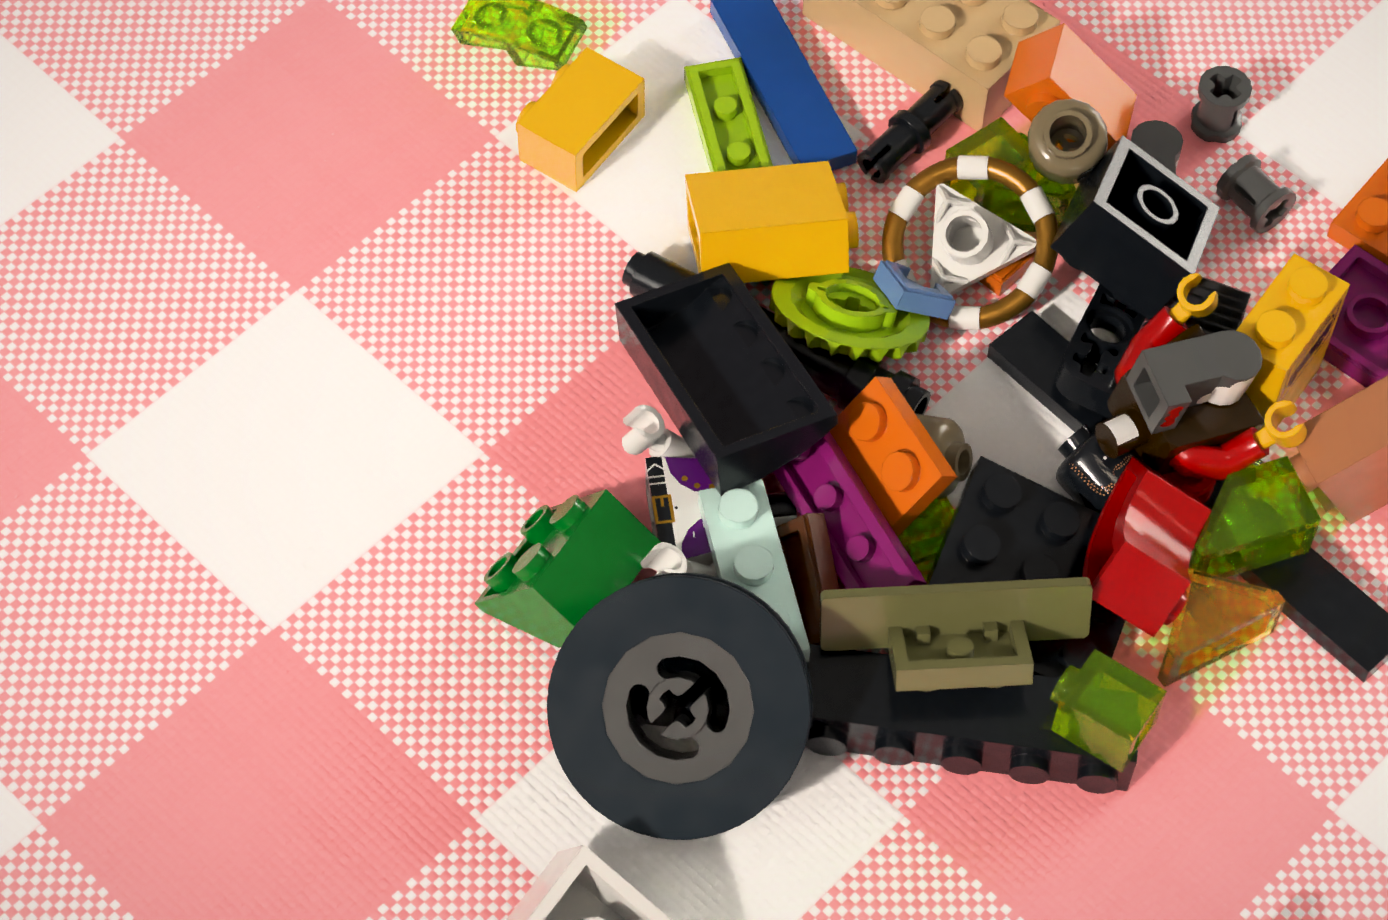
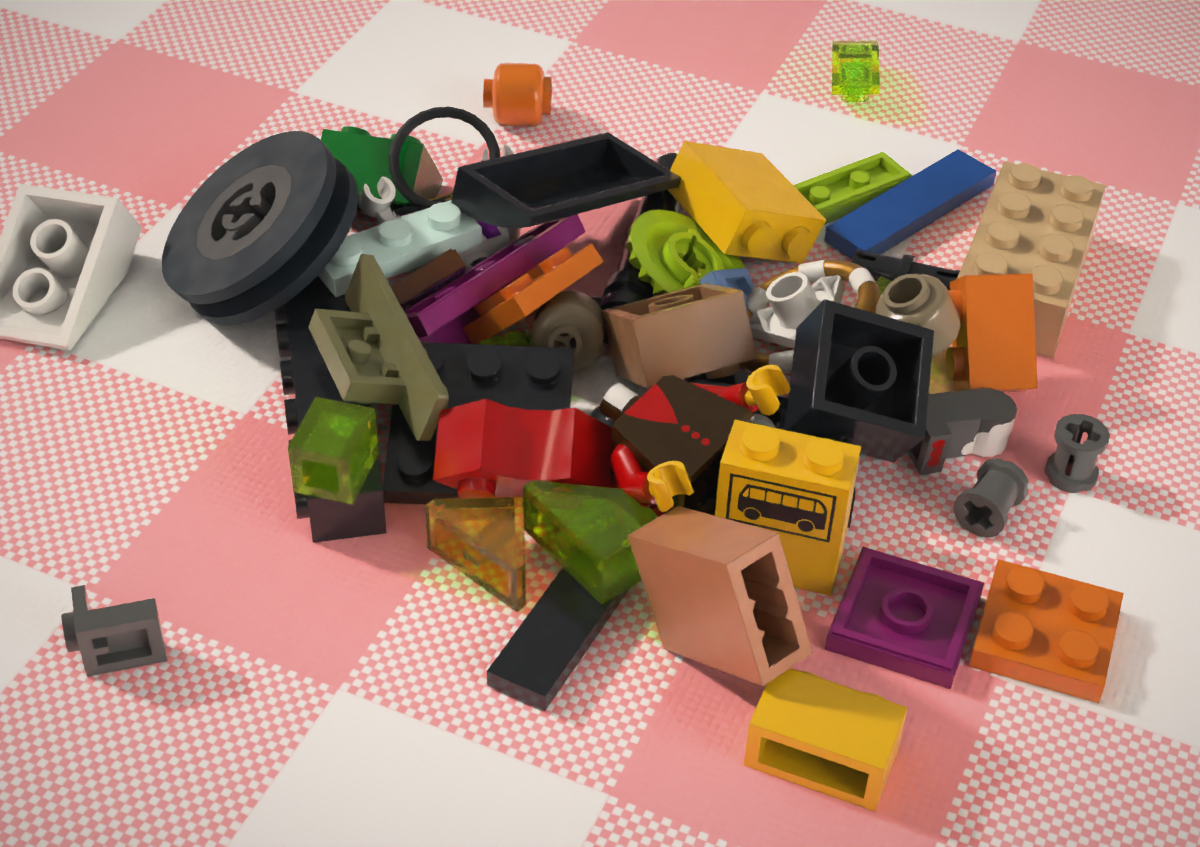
camera: 70 degrees right, 15 degrees down
yellow brick [516,47,645,192] -> none
dark grey leg [1126,330,1263,435] -> none
none -> black tyre [388,106,500,210]
none -> orange head [483,62,552,127]
none -> medium nougat brick [601,283,757,389]

